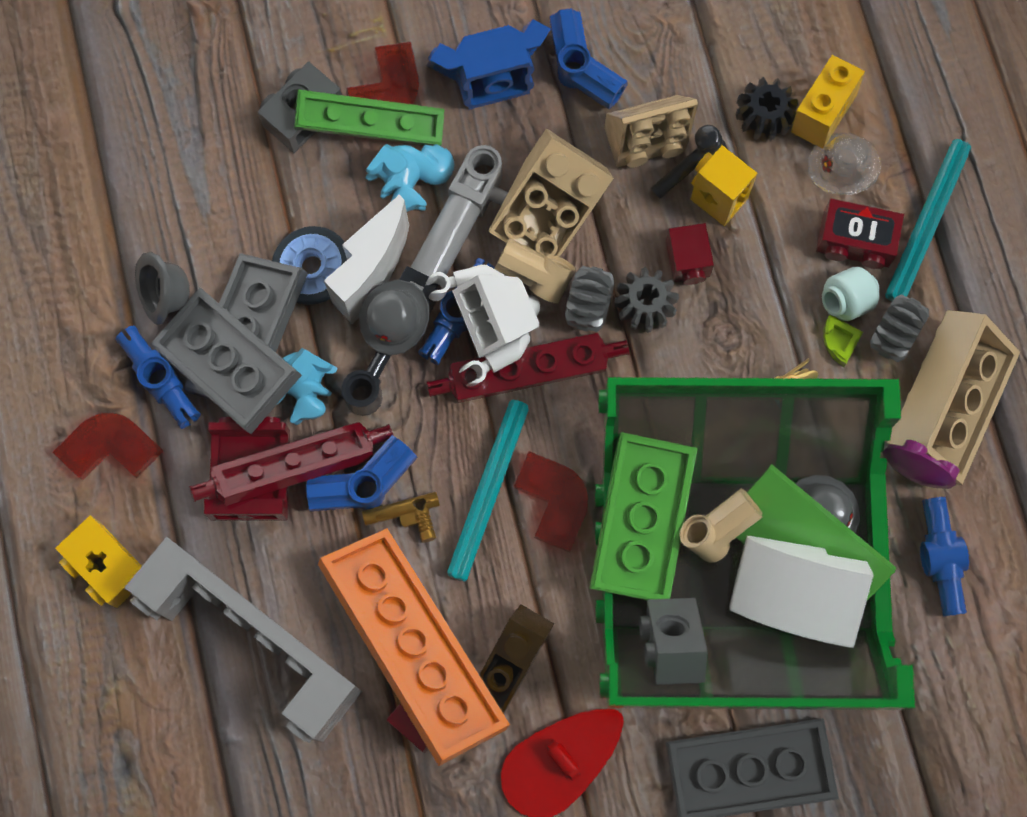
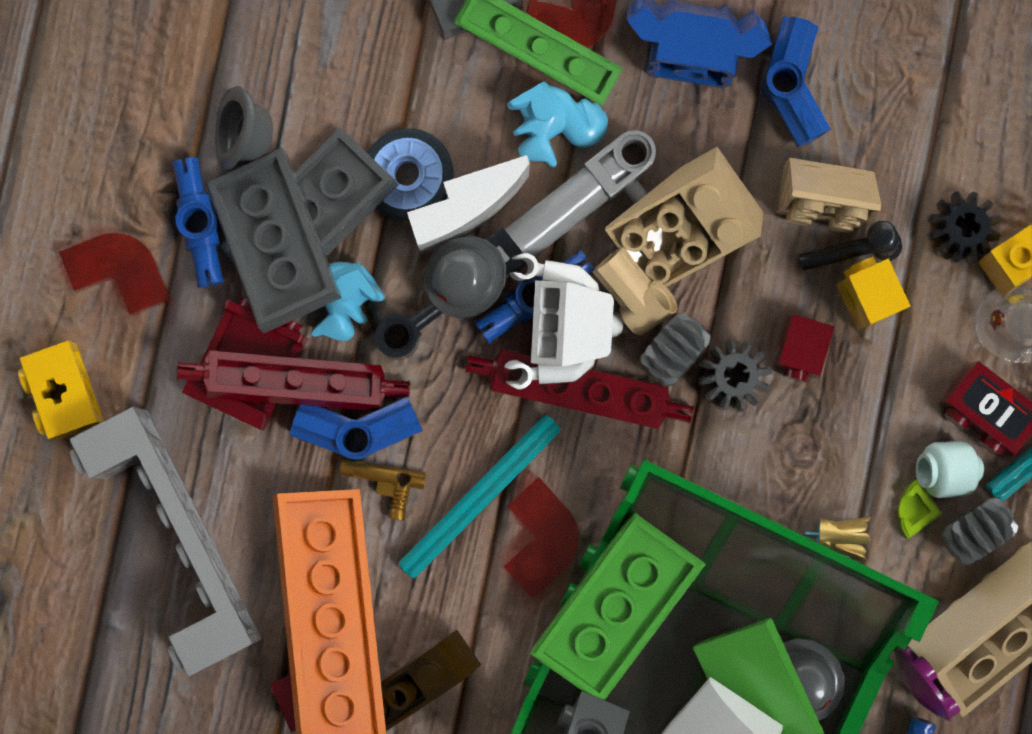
camera: 25 degrees right, 10 degrees up
tan piece [680,488,763,563] -> none

